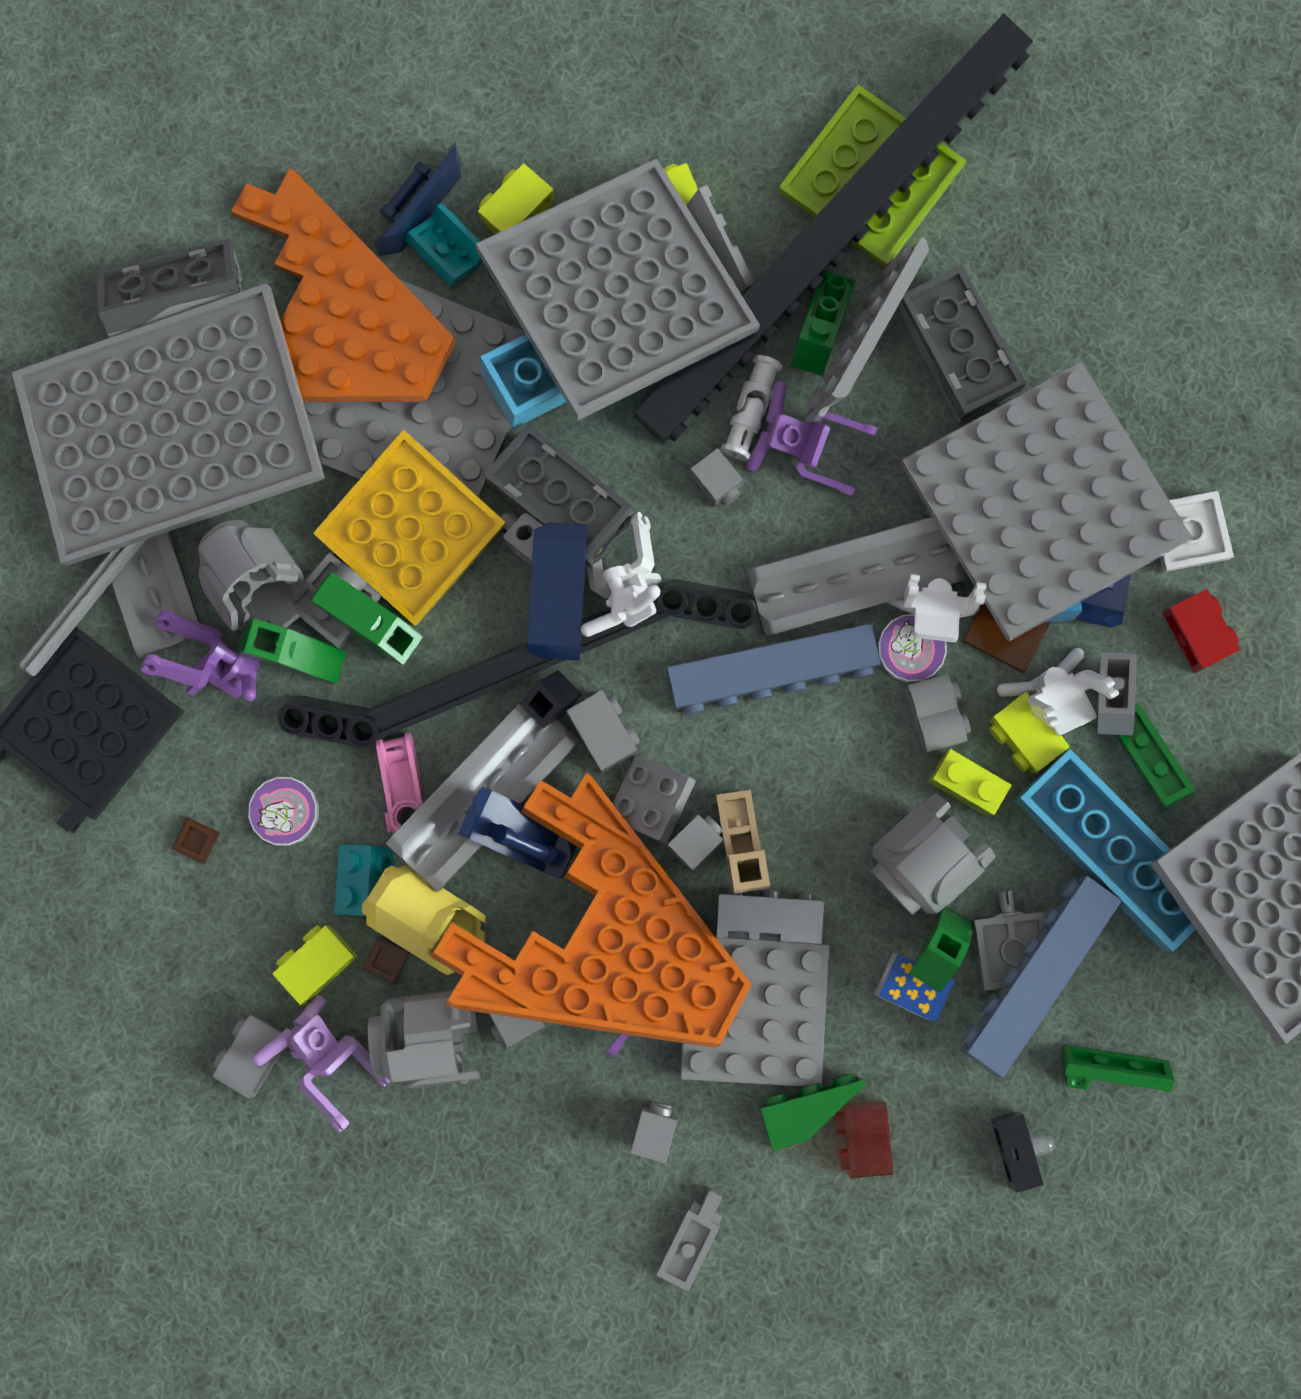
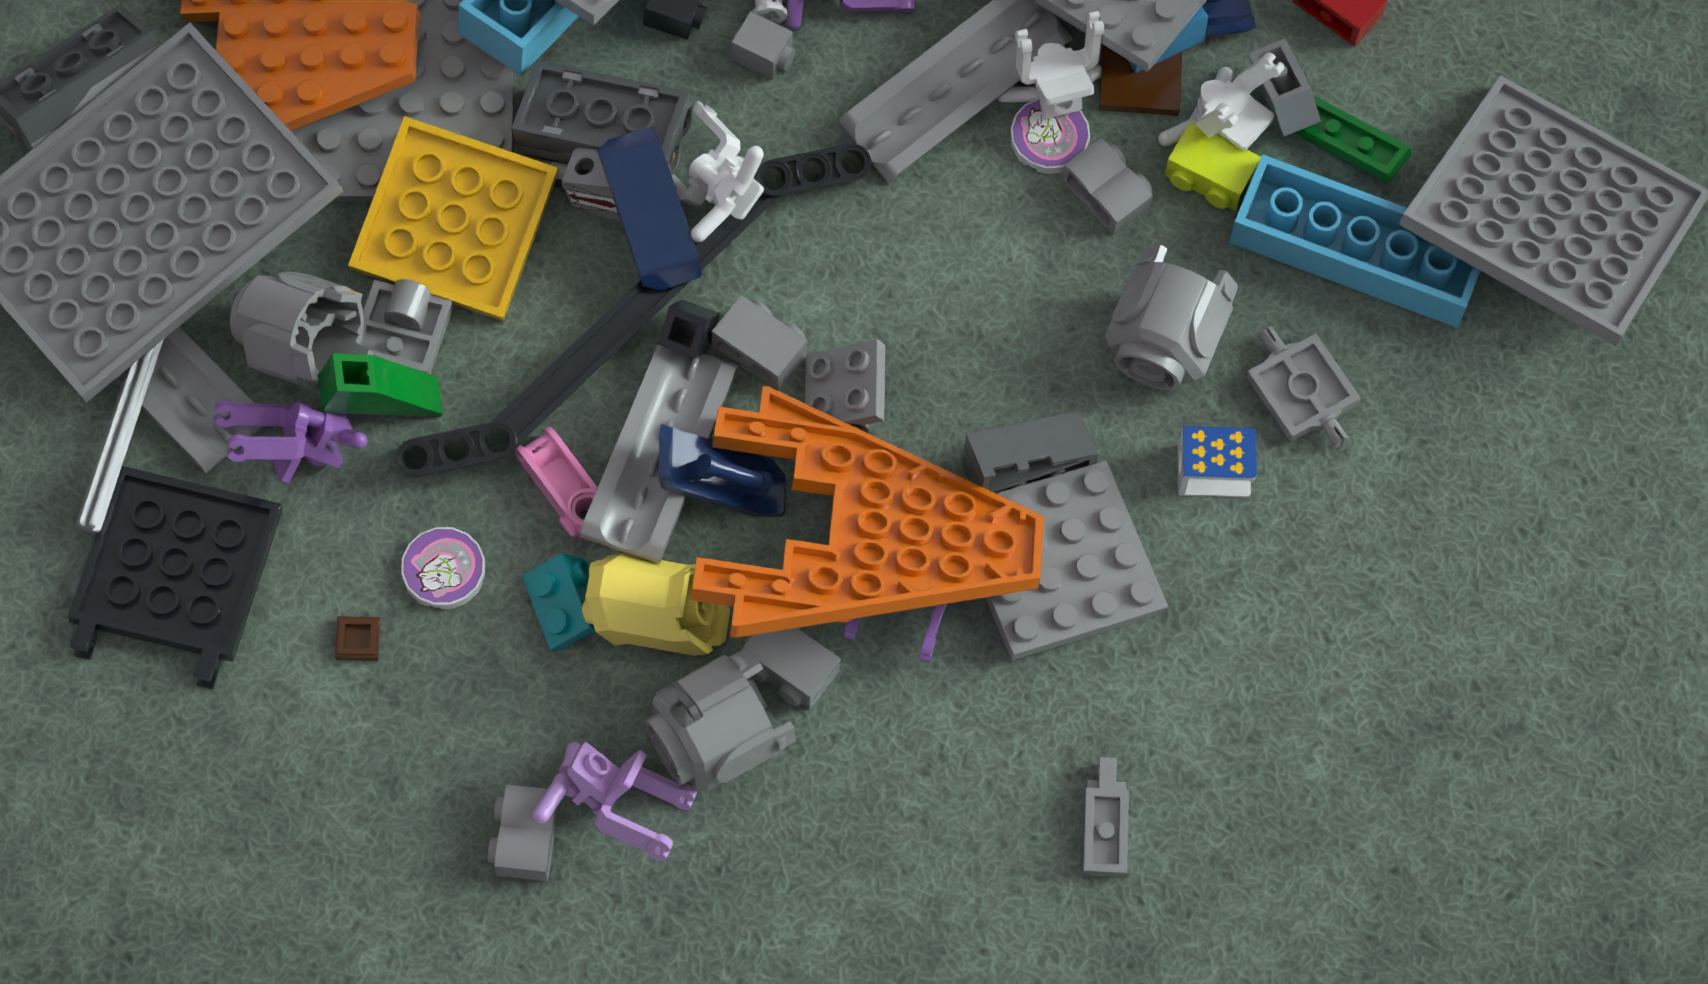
camera: 30 degrees left, 15 degrees down
neon yellow brick [272,925,358,1005] -> none
green slope [310,572,423,665] -> none
reddish brown tile [363,937,410,984] -> none
light grey brick [630,1101,677,1164] -> none
sand blue brick [667,624,881,715] -> none
light grey brick [667,814,723,872] -> none
tan arch [716,790,770,893] -> none
green slope [759,1073,866,1151] -> none
clear red brick [835,1100,893,1178] -> none
green slope [909,906,973,993] -> none
neon yellow brick [928,749,1012,818] -> none
sand blue brick [959,876,1122,1078] -> none
black piece [991,1111,1055,1193] -> none
green hinge [1061,1044,1175,1092] -> none

